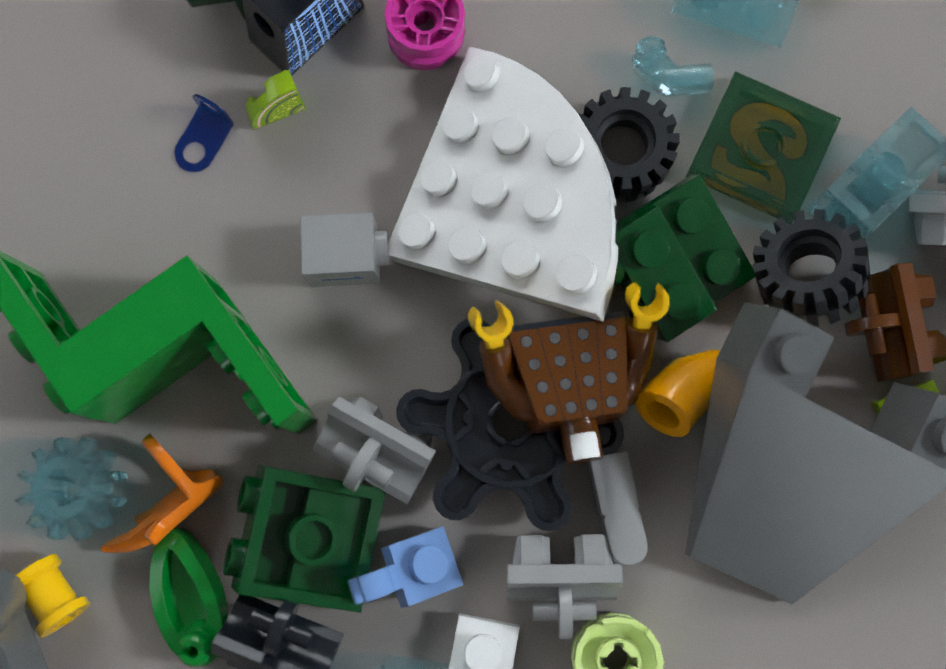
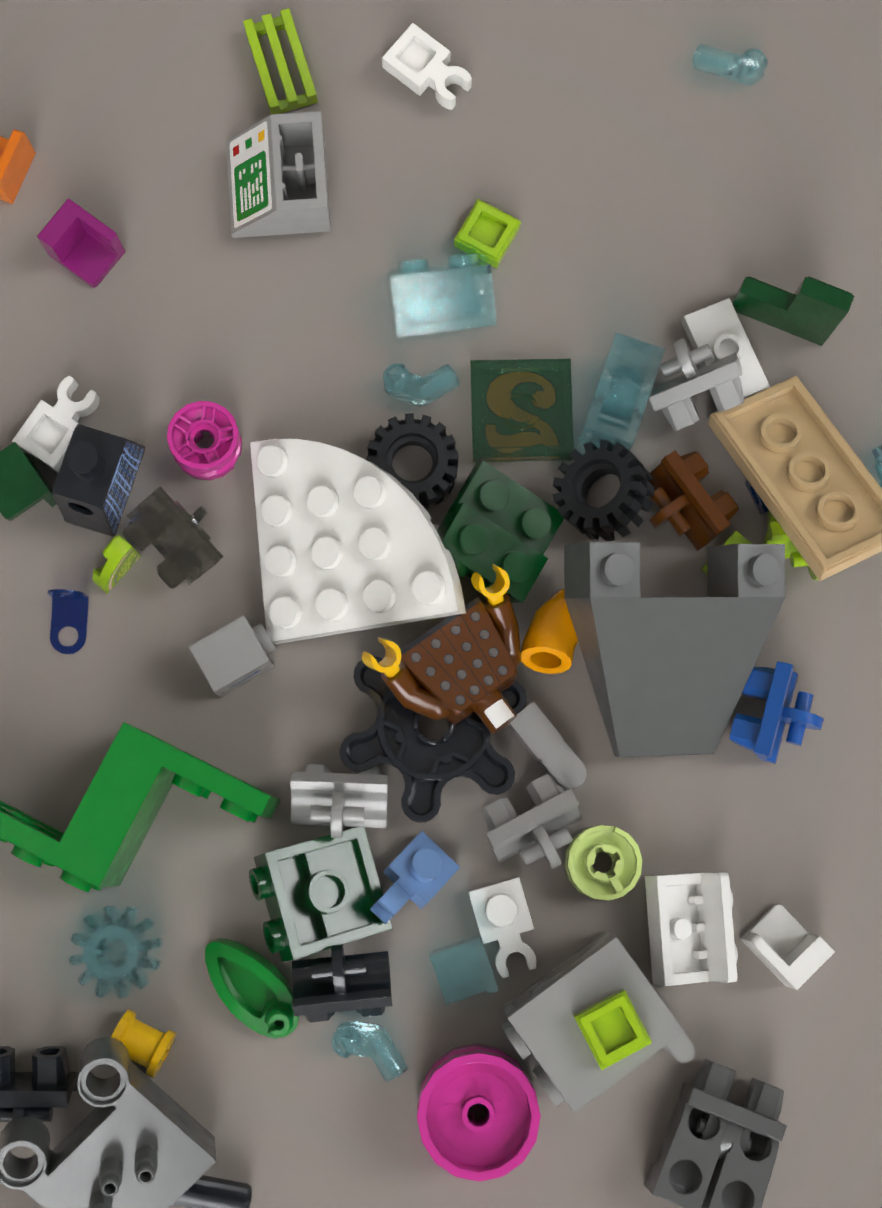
camera: 35 degrees left, 0 degrees up
orange piece [100,433,224,553] -> none
none -> clear smoke hips [122,486,224,588]
none -> blue hips [730,661,824,764]

